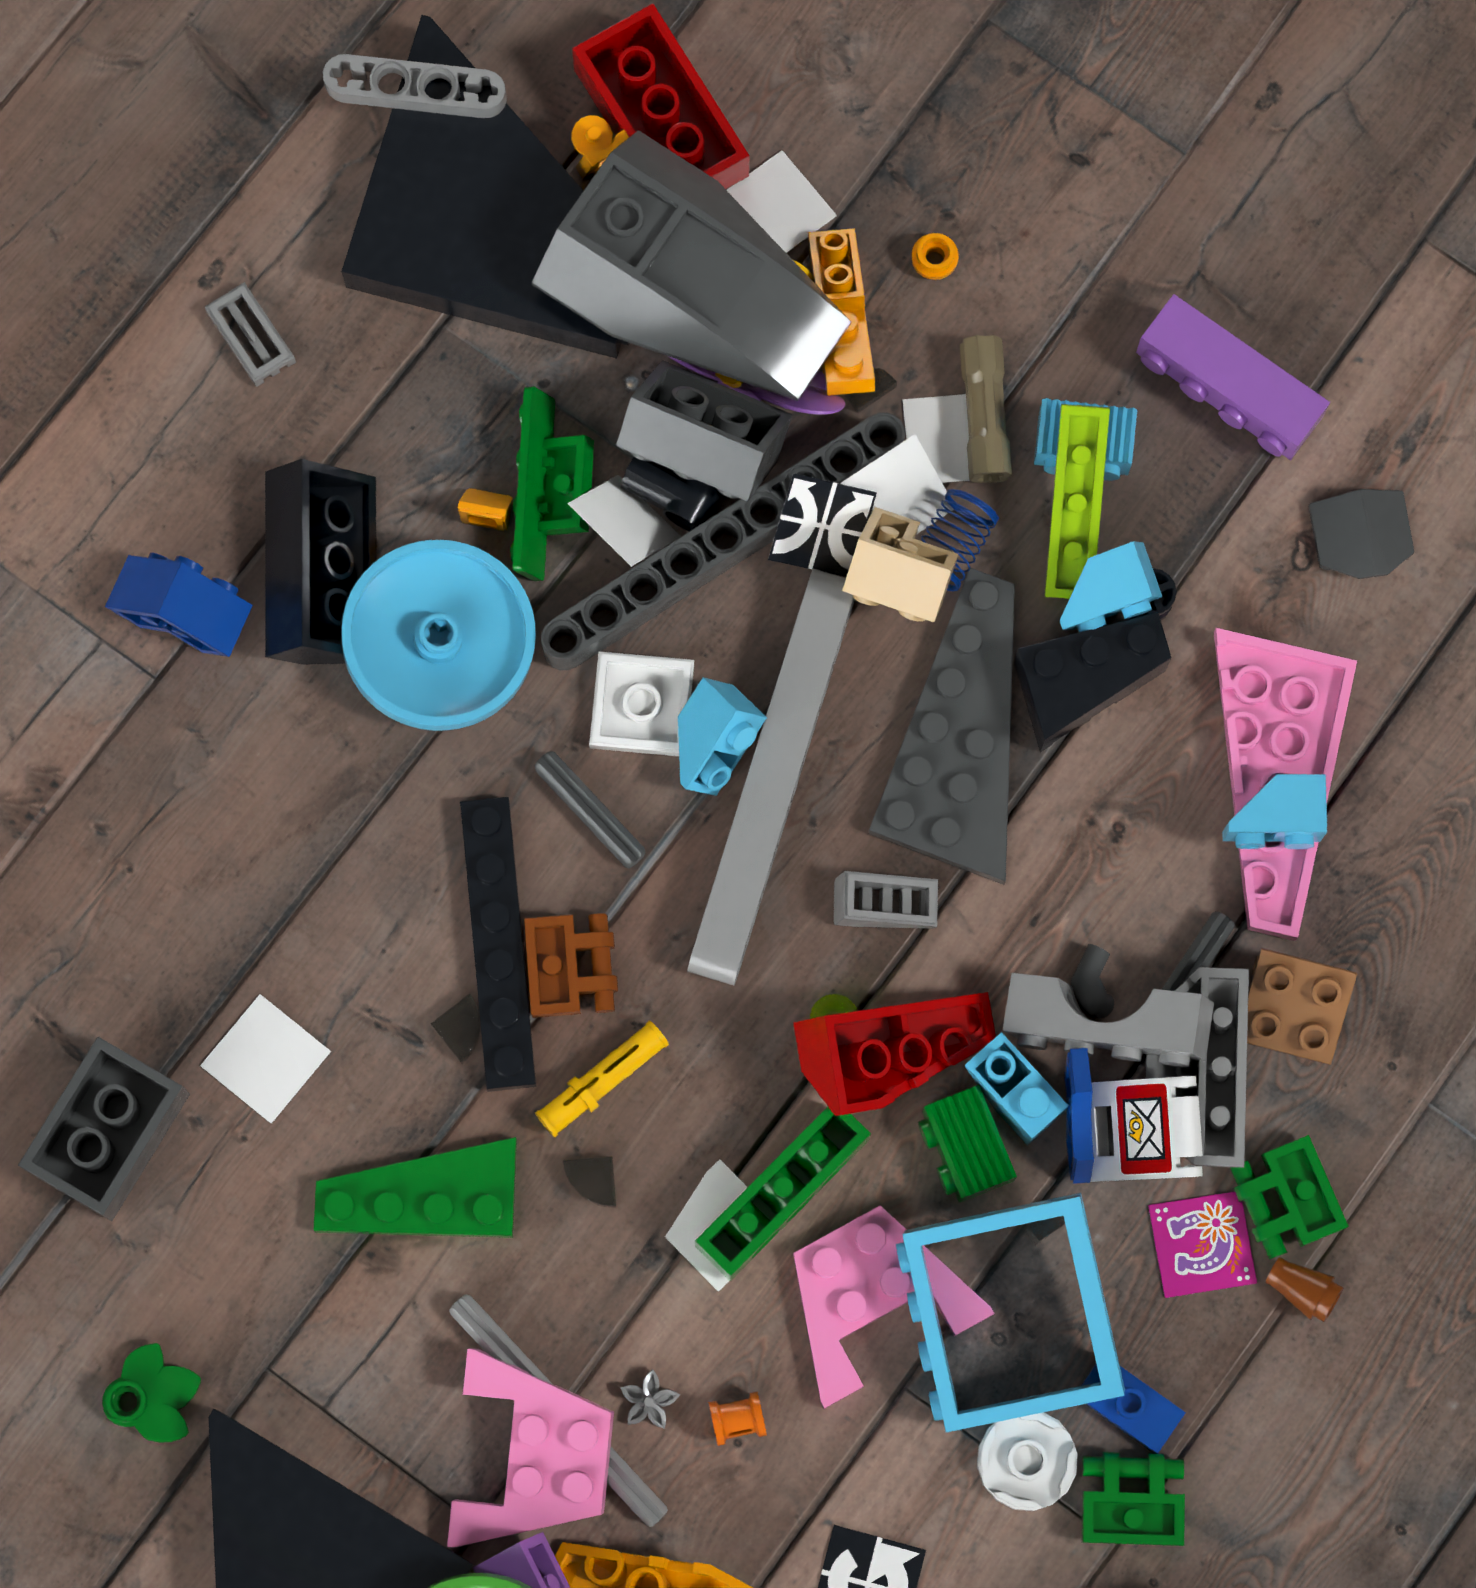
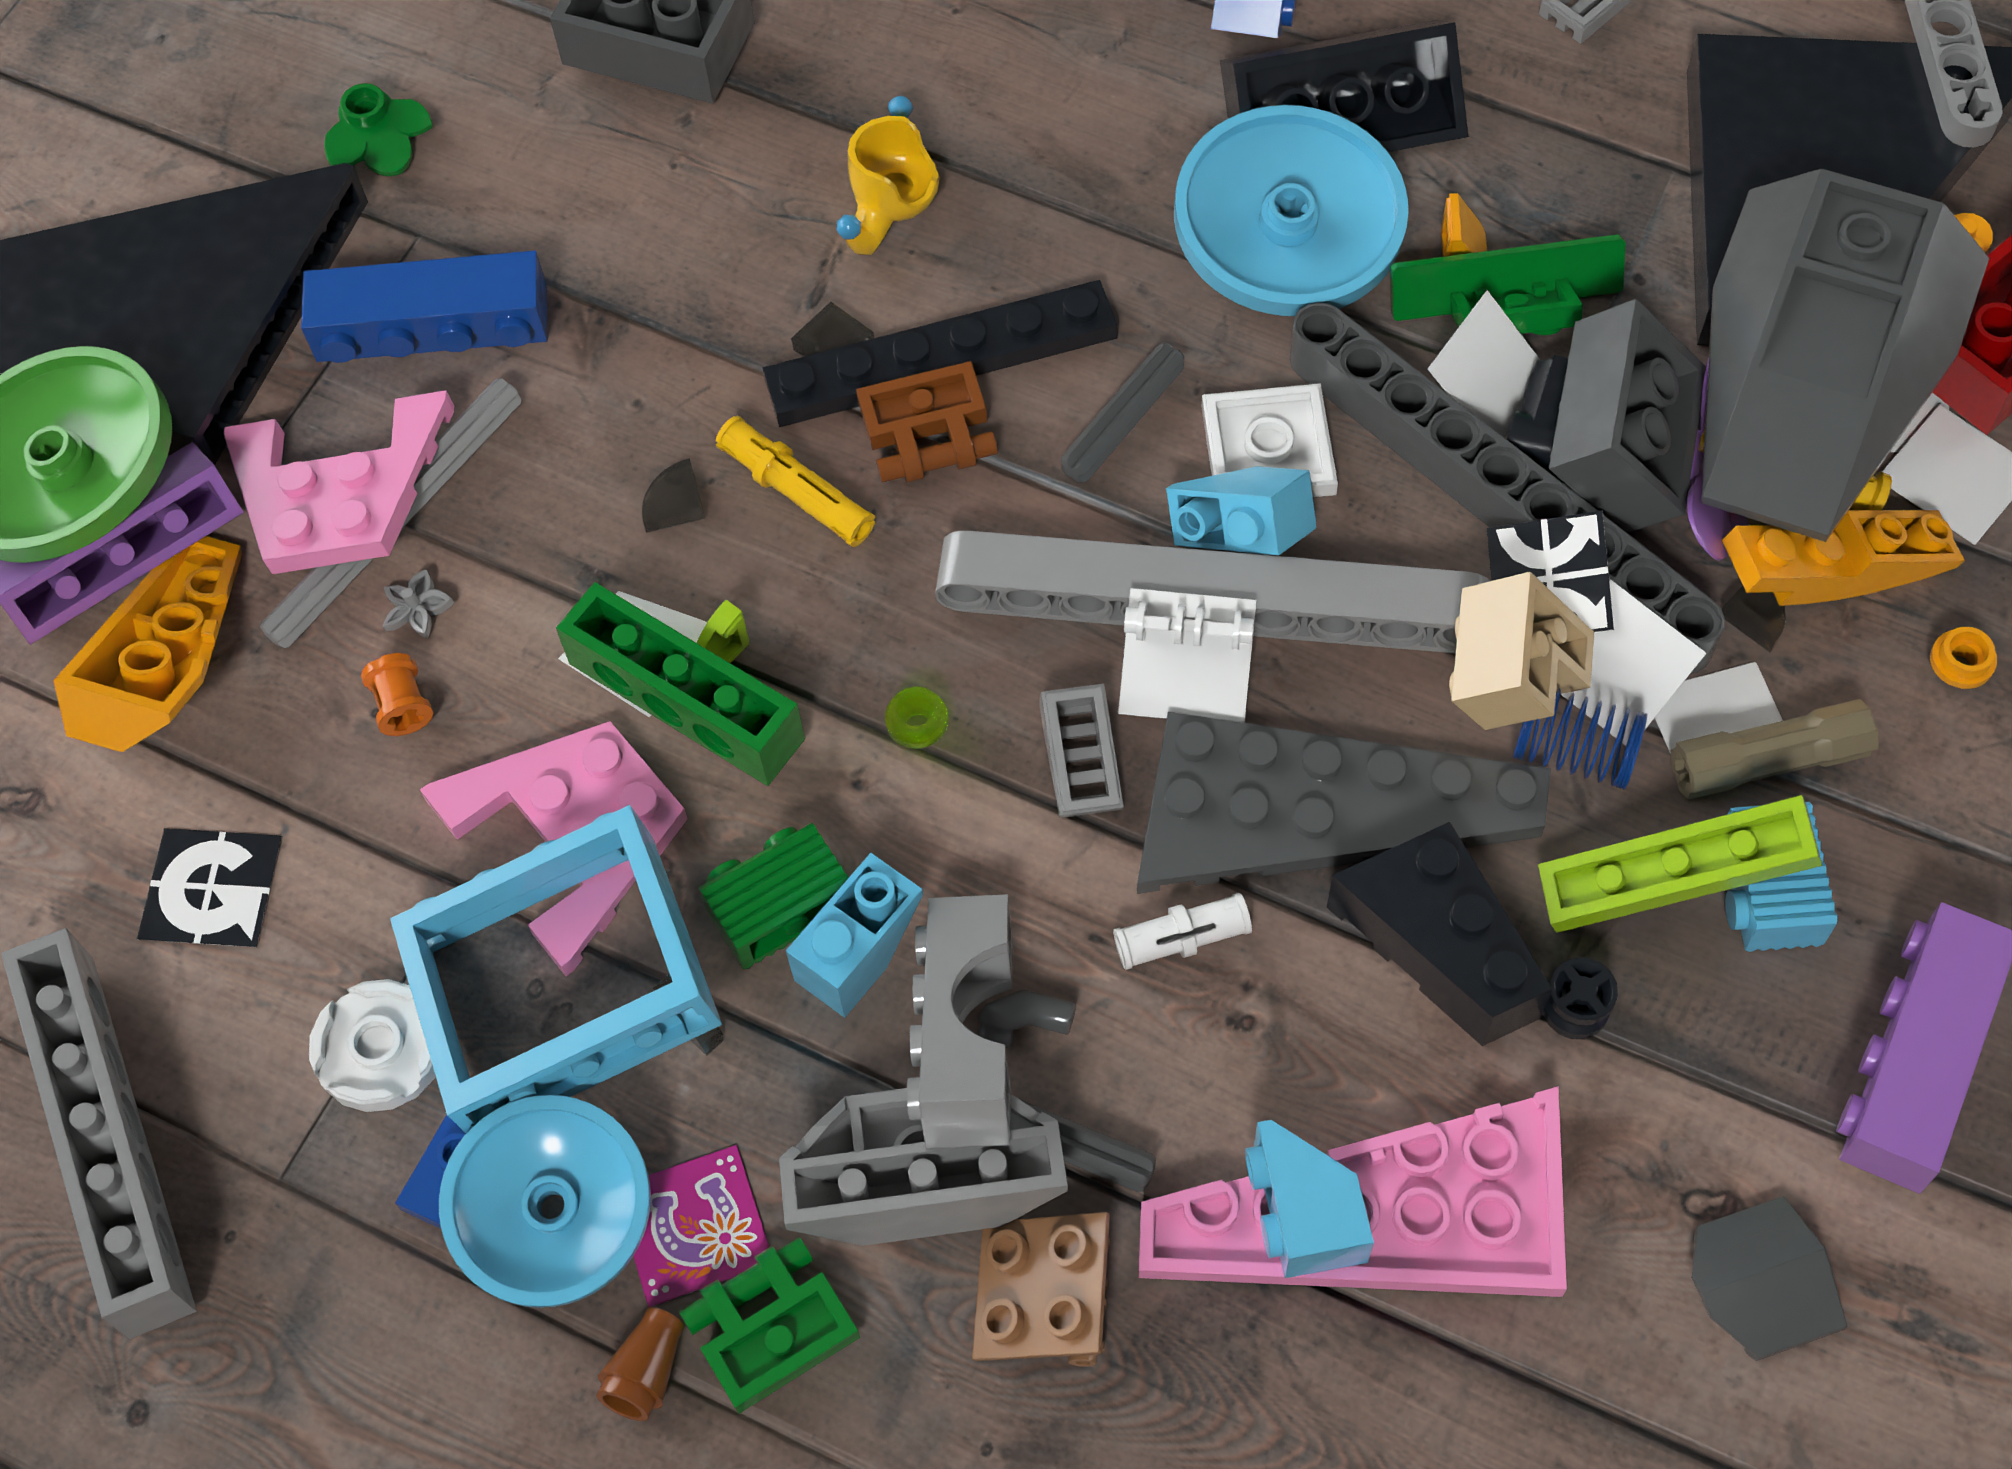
camera: 85 degrees right, 15 degrees down
white sticker [200,994,331,1124] -> none
green wing [314,1137,517,1238] -> none
red wedge [793,992,996,1116] -> none
medium azure slope [1060,541,1163,632] -> none
blue tile [1064,1048,1094,1184] -> none
green plate [1081,1452,1185,1546] -> none
container [1090,1076,1203,1182] -> none
none -> blue brick [301,250,547,363]
none -> medium azure dish [439,1095,651,1308]
none -> lime tile [697,599,750,663]
none -> yellow piece [836,96,940,255]
none -> white pin [1113,893,1252,970]
none -> white hinge [1118,588,1257,723]

